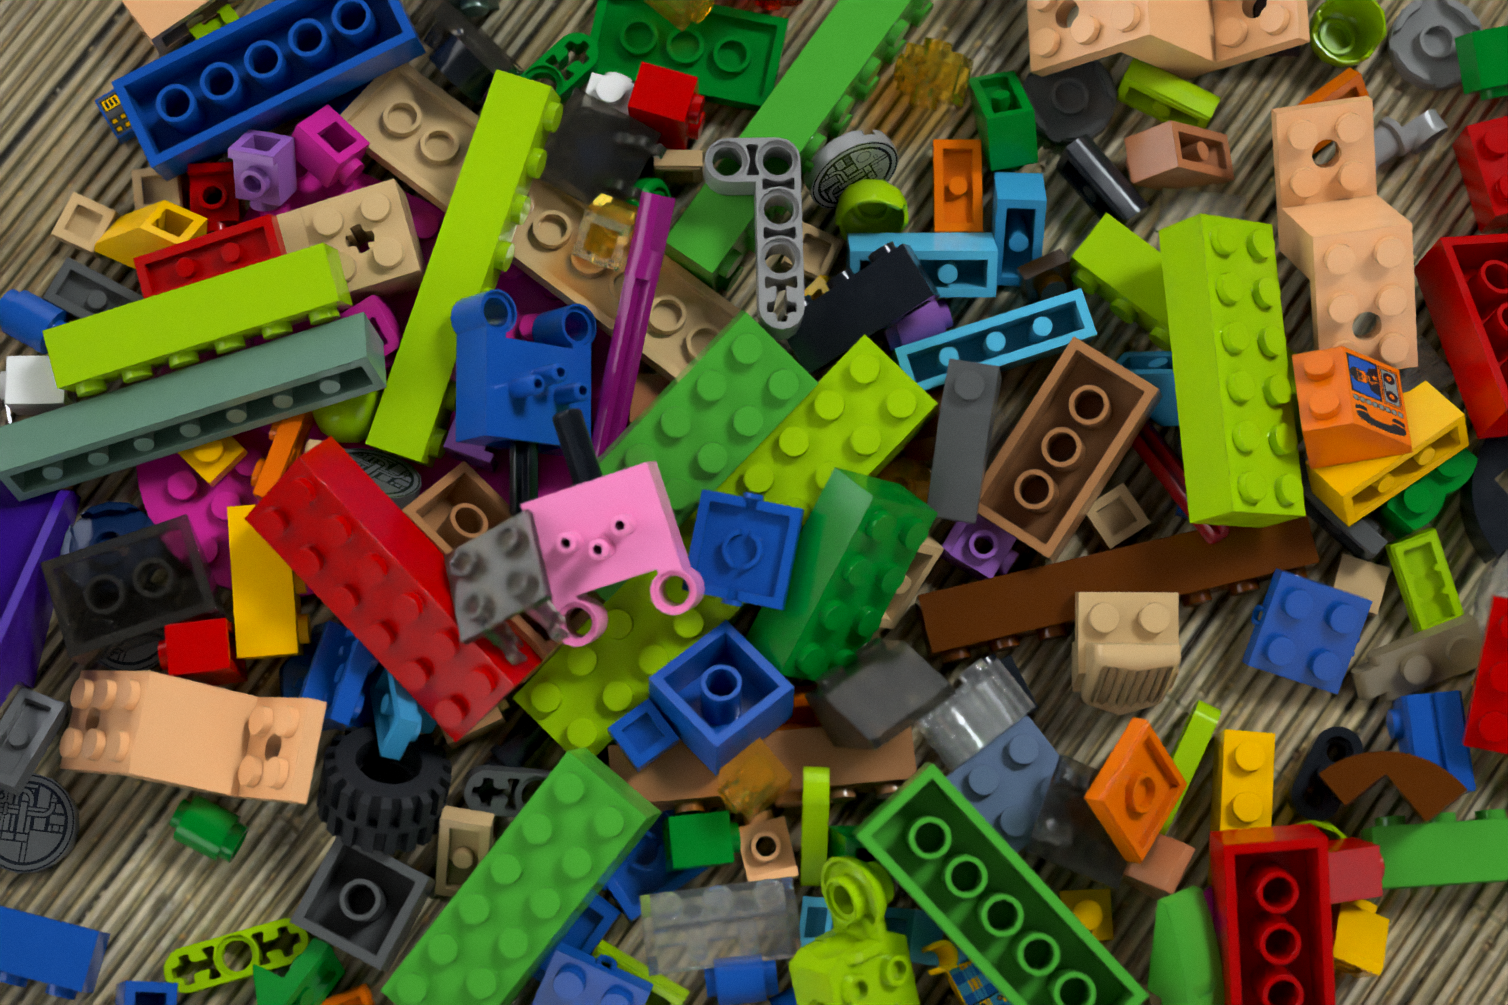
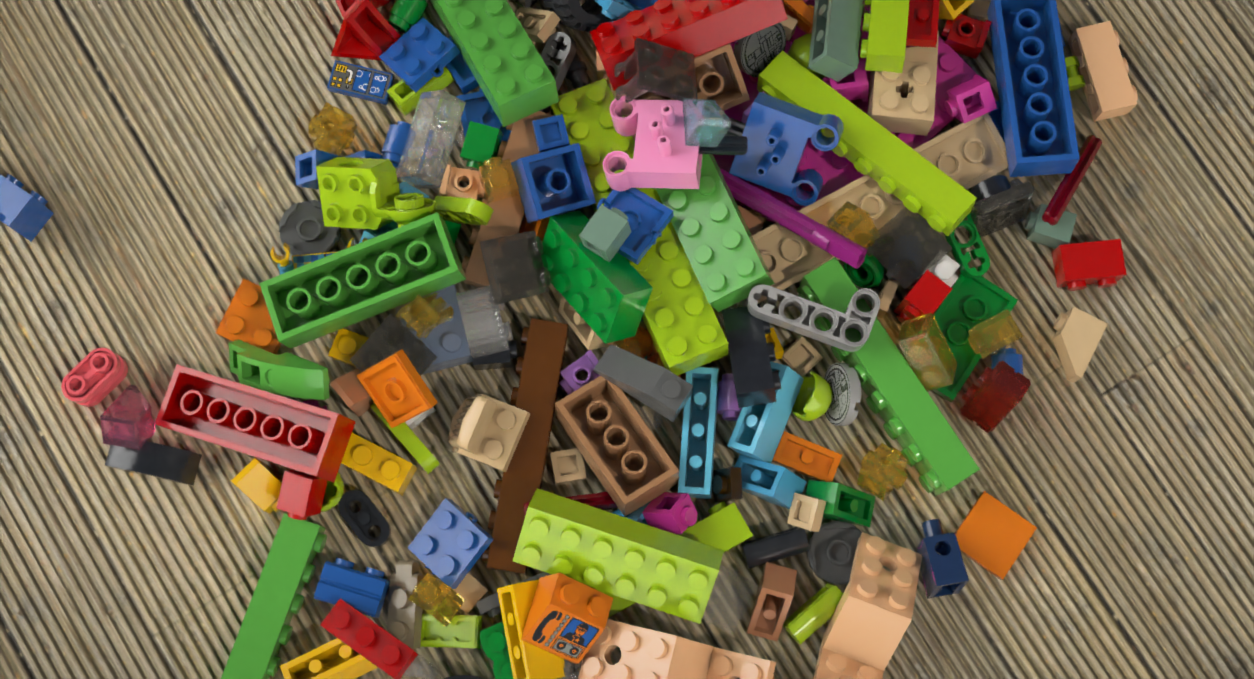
camera: 110 degrees right, 0 degrees up
medium lavender brick [228,129,297,211] -> none
reddish brown brick [1319,751,1468,825] -> none
none -> clear yellow arm [396,292,454,339]
none -> clear yellow brick [408,572,465,627]
none -> sand green brick [579,204,631,262]
none -> dark pink brick [642,492,698,534]
none -> clear light blue slope [683,98,731,148]
none -> tan tile [787,492,827,532]
none -> clear yellow brick [897,313,957,391]

